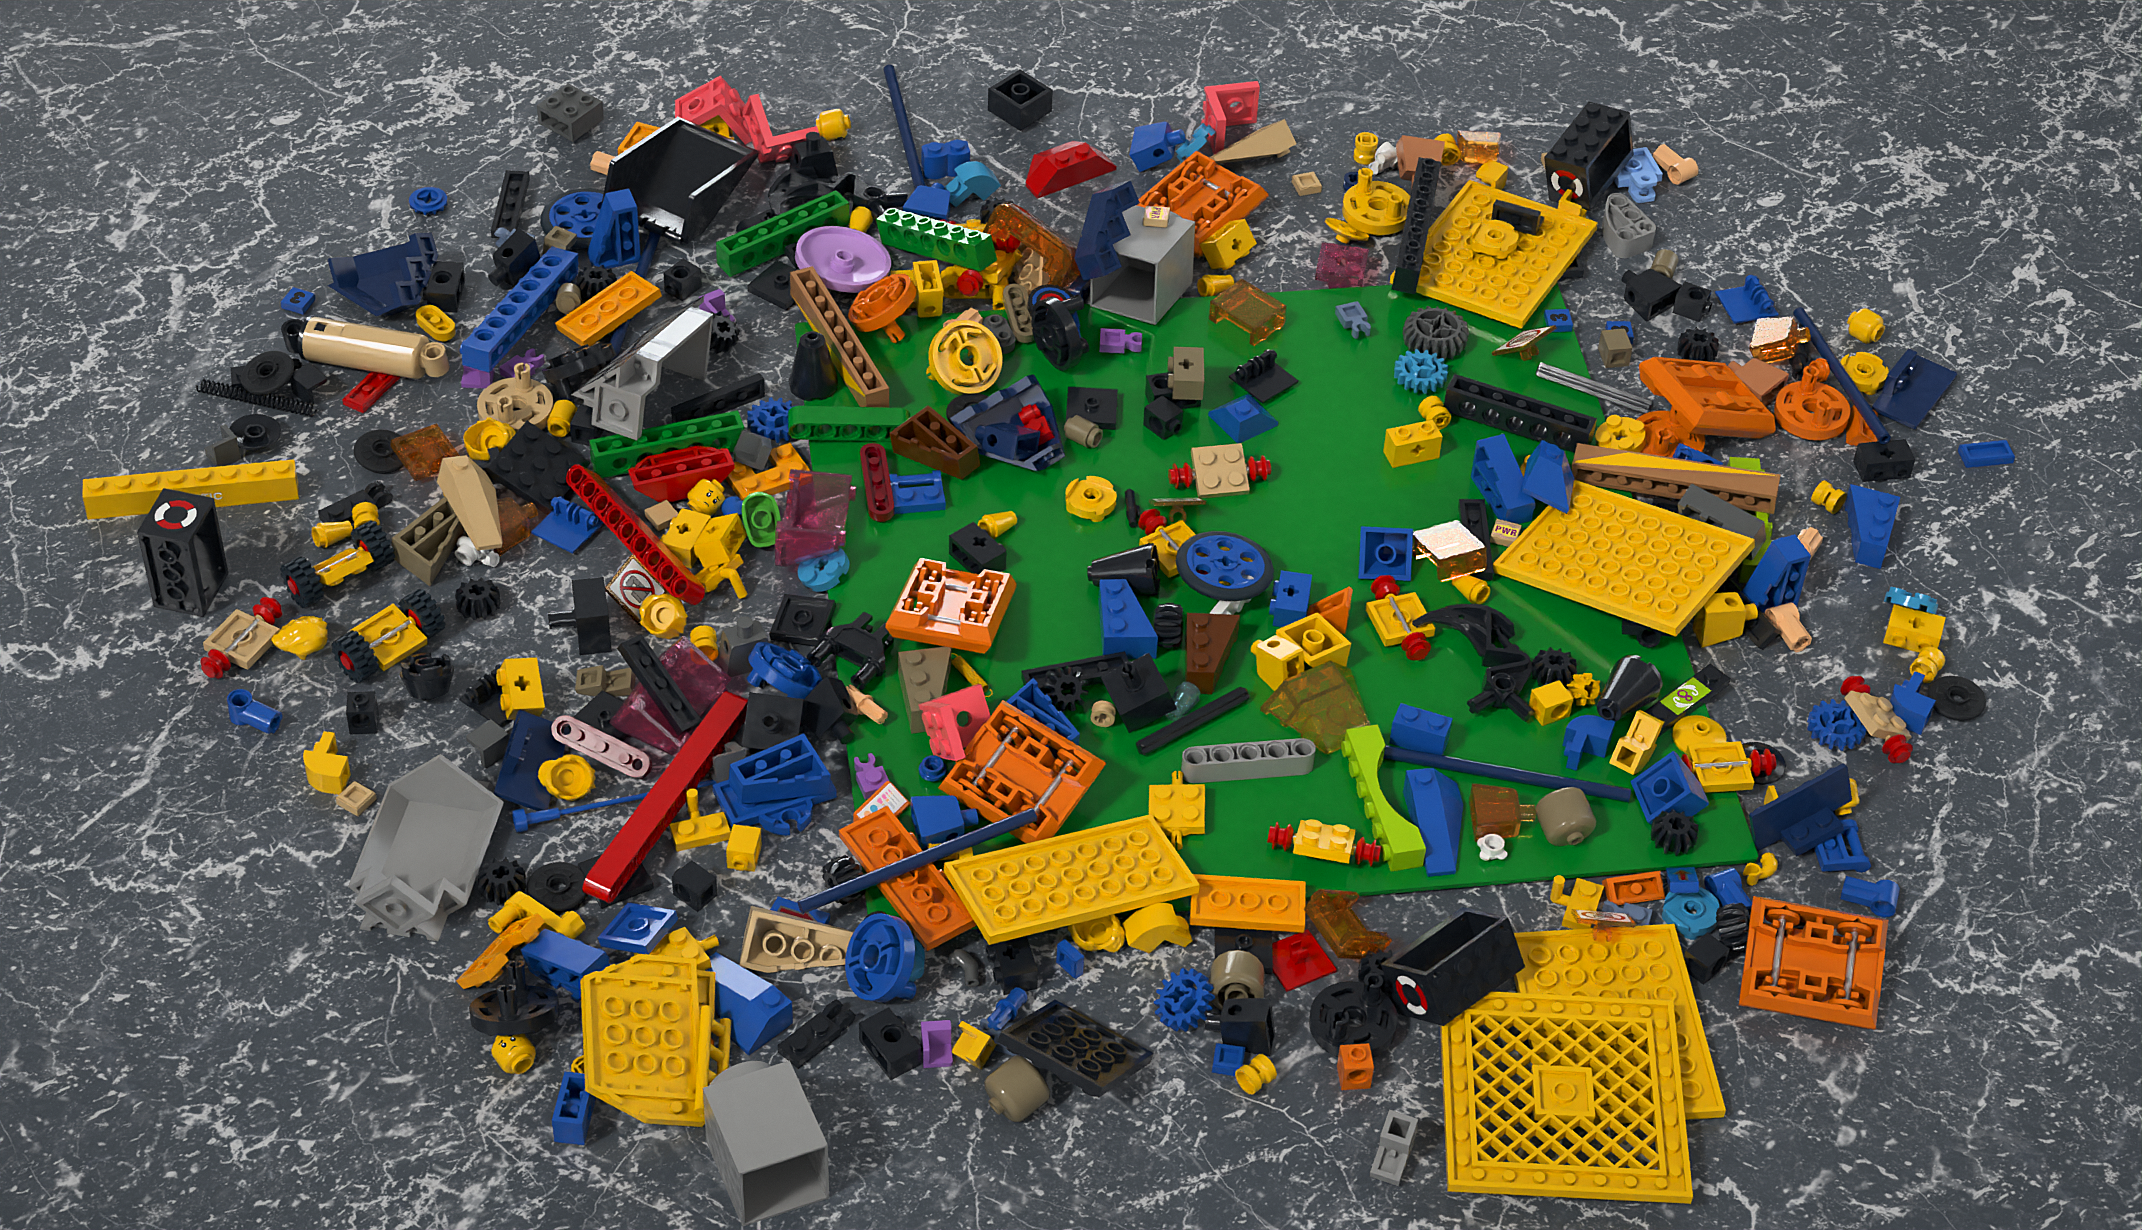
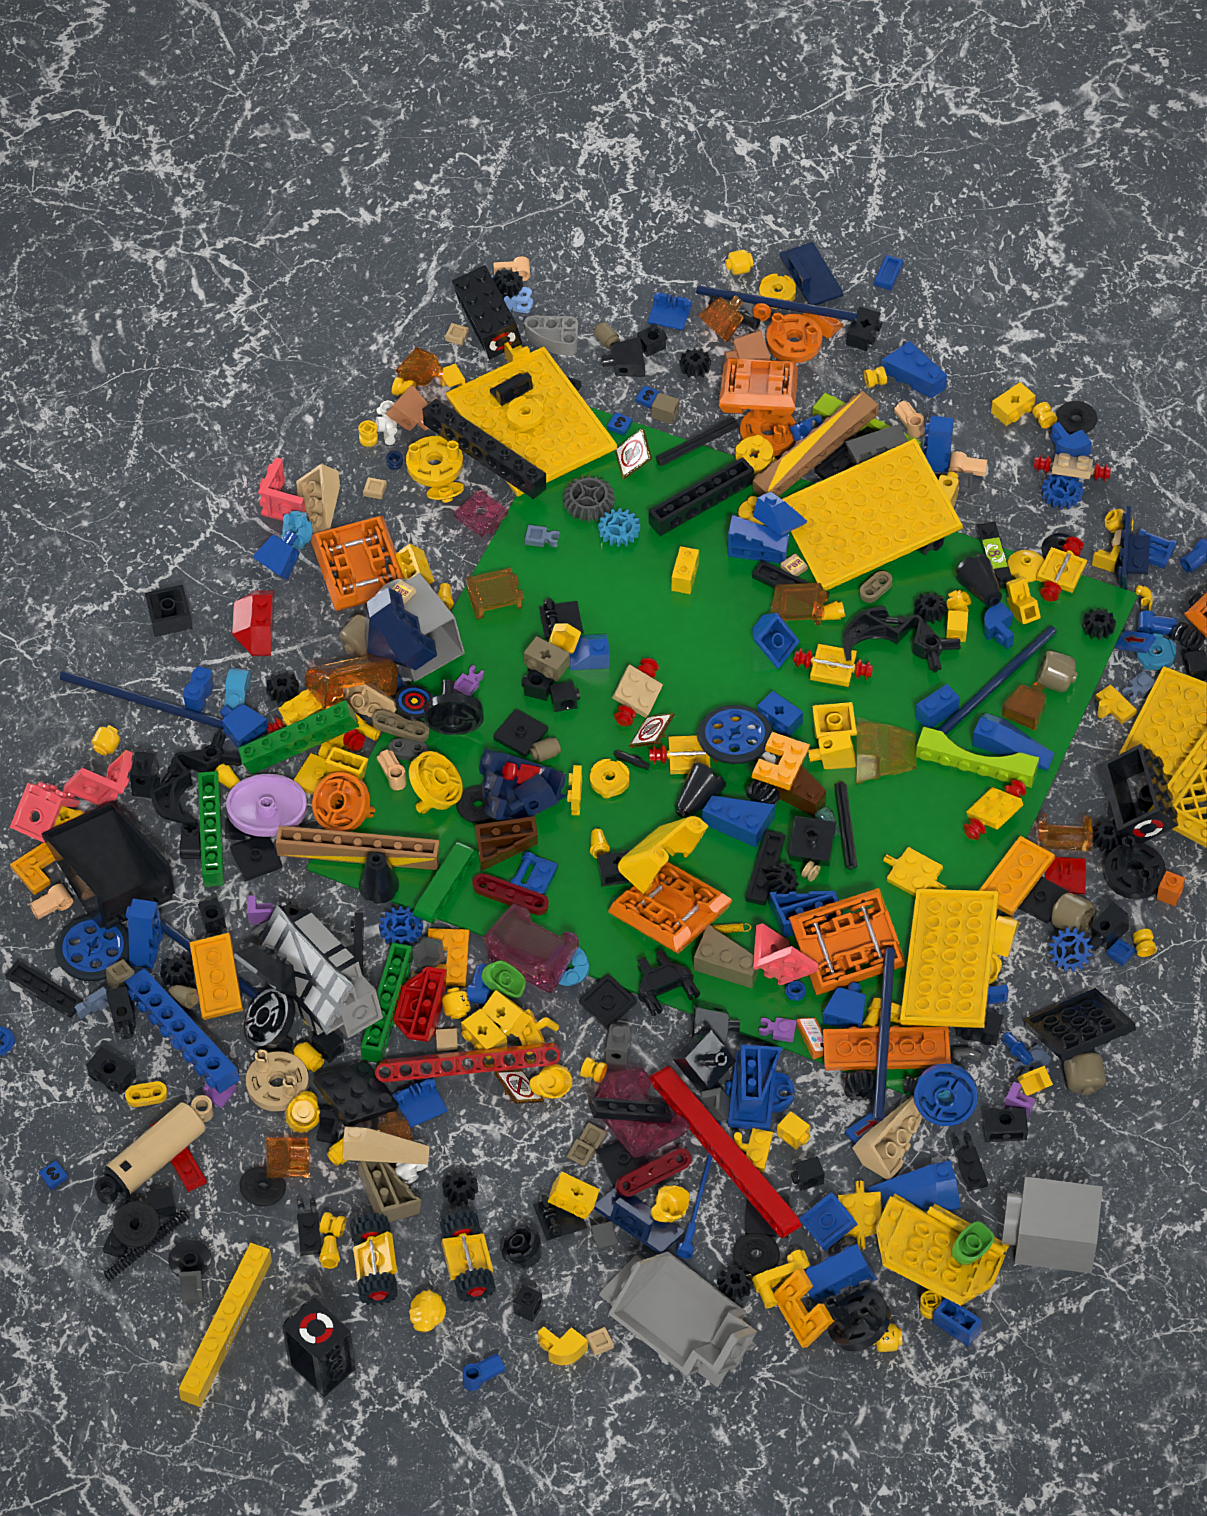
camera: 55 degrees left, 10 degrees up
tan plate [200,597,283,679] -> none
dark blue panel [327,232,439,316] -> none
medium lavender plate [499,348,545,379] -> none
black brick [548,577,612,655] -> none
blue piece [746,642,823,699] -> none
light nougat axle [846,684,888,724] -> none
light grey beam [1181,738,1316,783] -> none
orange slope [1307,586,1353,634] -> none
yellow wheel [1418,396,1452,430] -> none
white plate [1477,834,1507,861] -> none
clear orange piece [1571,909,1636,942] -> none
orange slope [1602,871,1665,906] -> none
blue slope [1630,751,1709,825] -> none
dark azure plate [1884,587,1938,615] -> none
none -> black wedge [233,944,297,996]
none -> black gear [493,267,523,299]
none -> yellow panel [549,624,581,653]
none -> yellow plate [567,765,582,815]
none -> yellow windscreen [618,816,709,894]
none -> light orange plate [752,732,810,791]
none -> dark tan plate [860,571,892,603]
none -> bright green piece [952,1222,994,1265]

